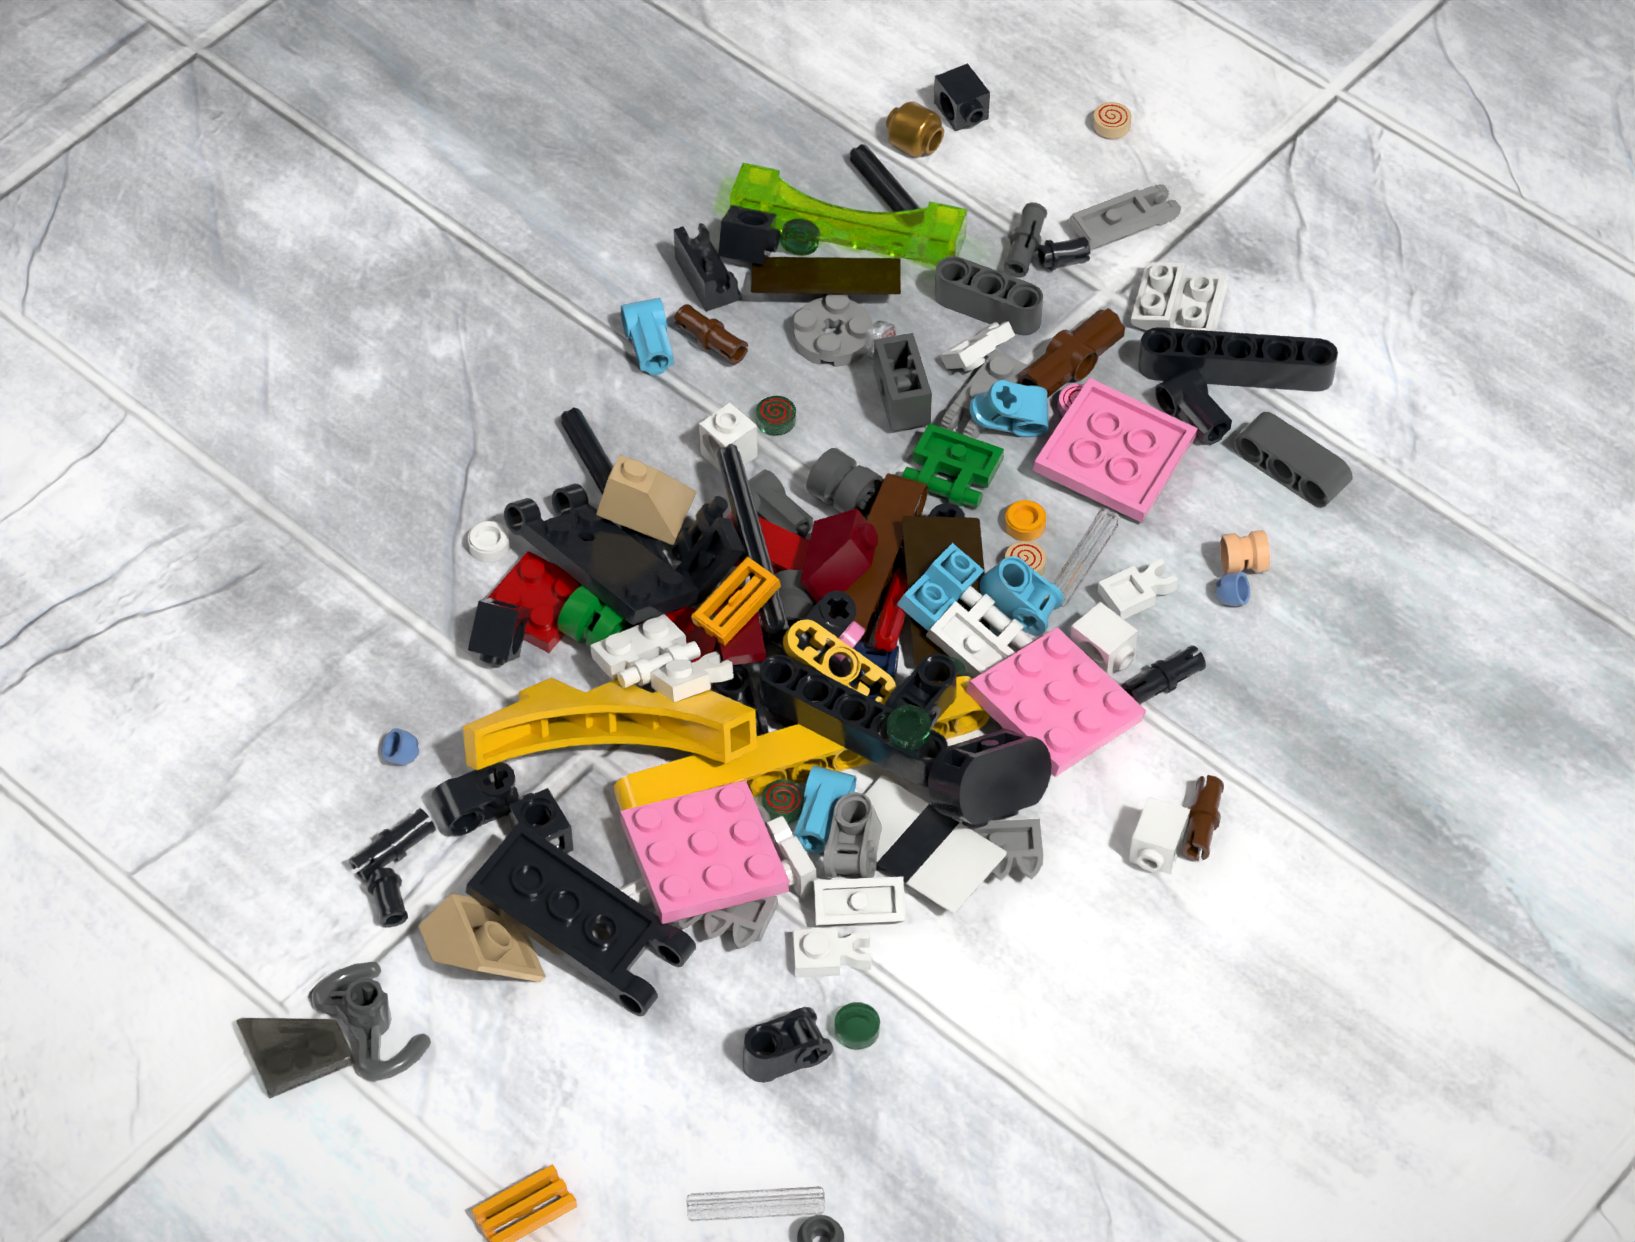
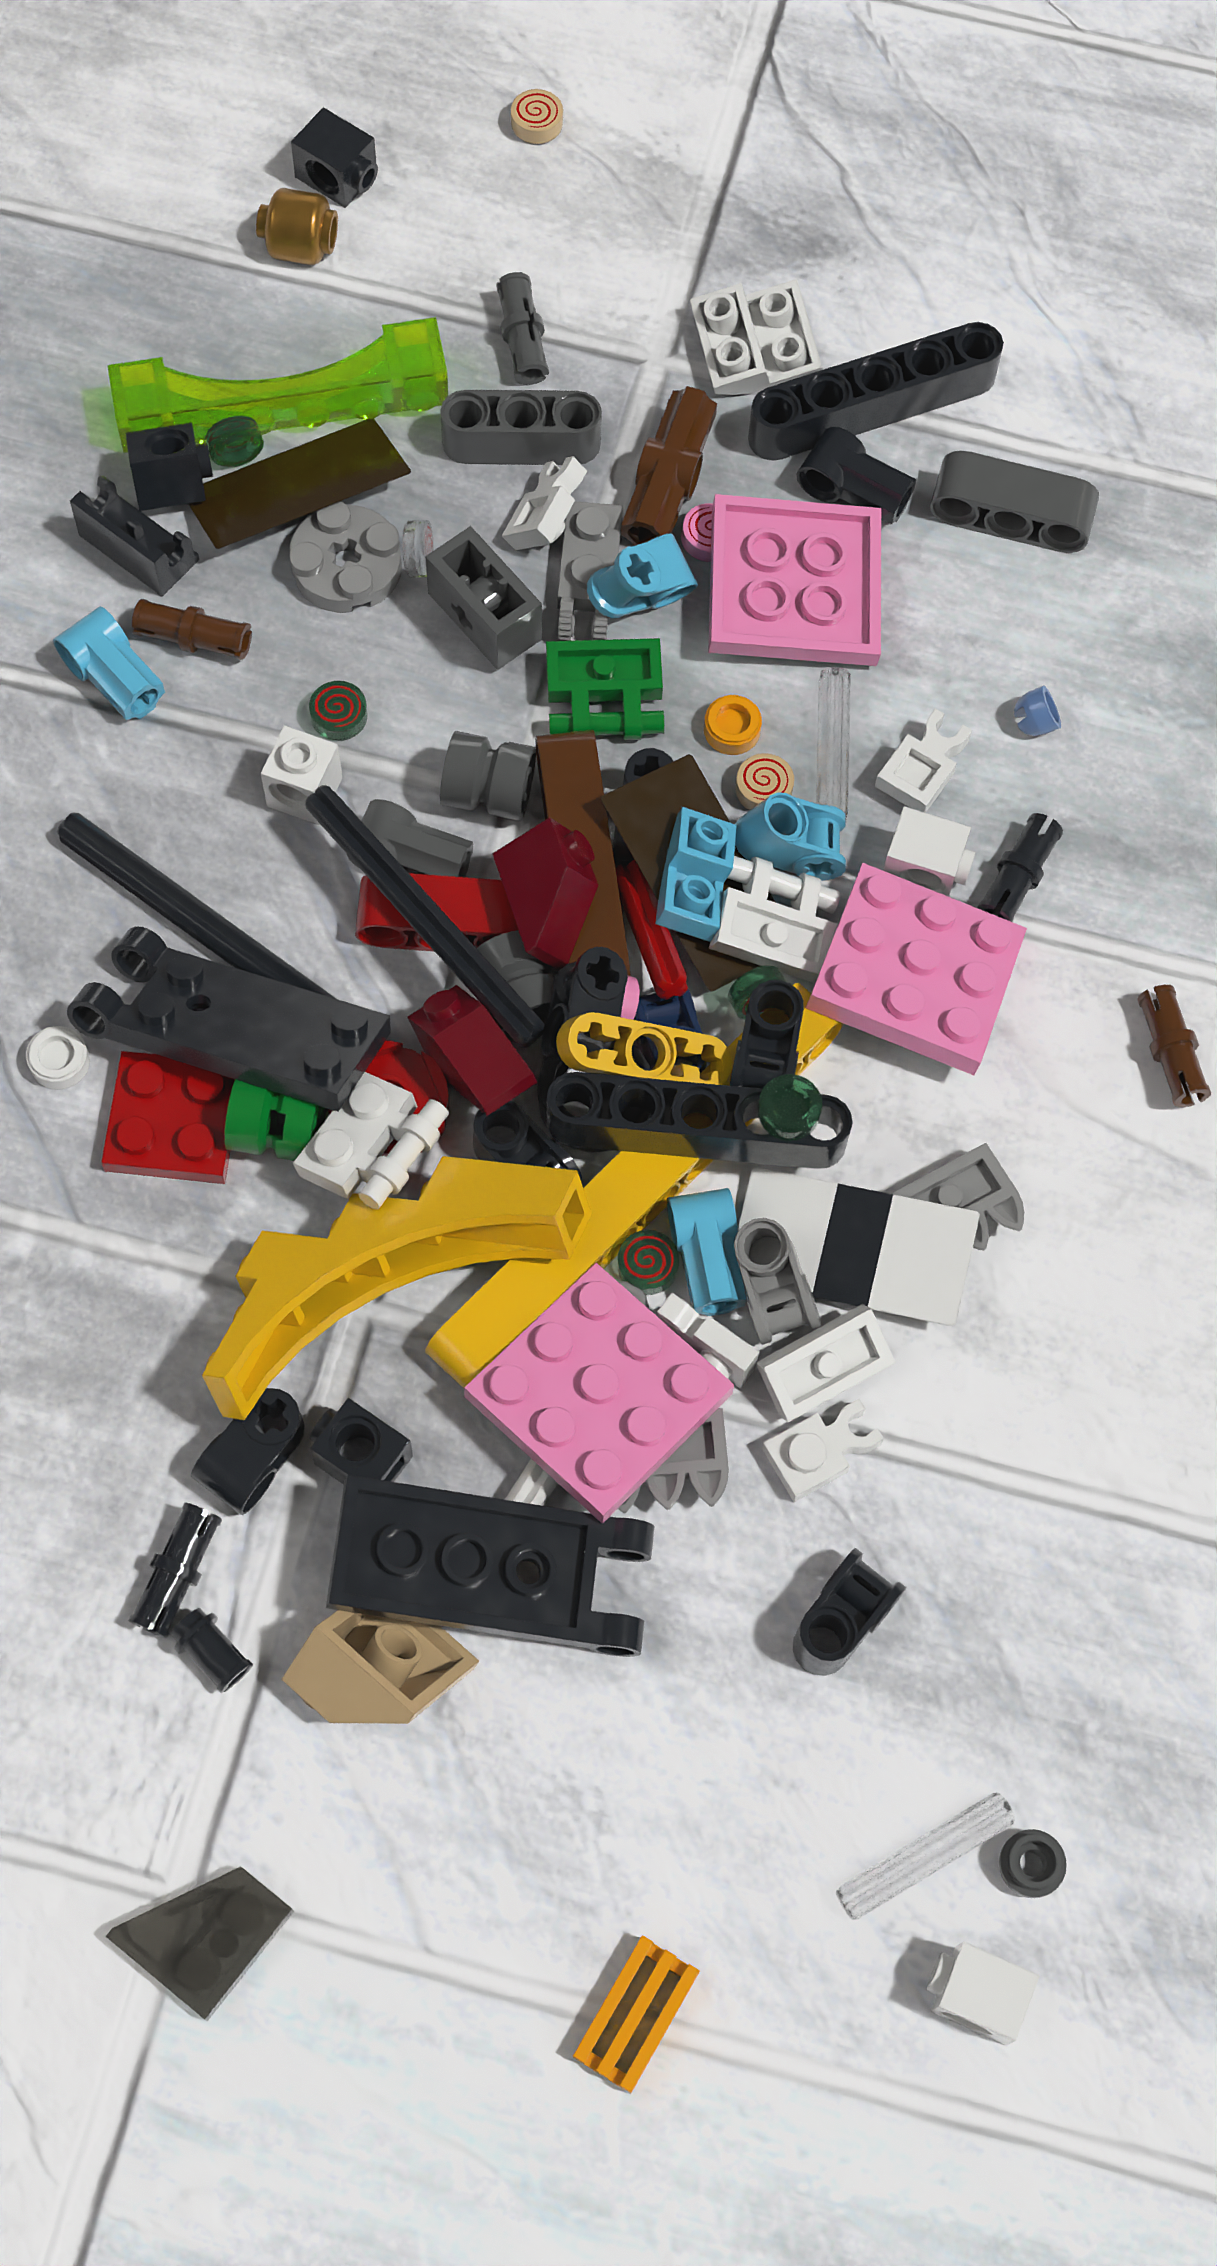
camera: 30 degrees left, 15 degrees up
dark grey piece [311,962,431,1082] -> none
medium blue hinge [382,728,419,765] -> none
black brick [468,598,530,665] -> none
tan slope [596,455,697,545] -> none
white plate [650,651,734,702] -> none
black plate [671,496,745,604] -> none
light orange tile [691,556,781,646] -> none
clear green tile [835,1002,880,1050] -> none
black axle [850,144,925,229] -> none
black brick [928,728,1052,827] -> none
black pin [1038,237,1090,271] -> none
light grey hinge [1069,184,1181,250] -> none
white brick [1129,797,1190,875] -> none
light nougat wheel [1220,530,1270,575] -> none

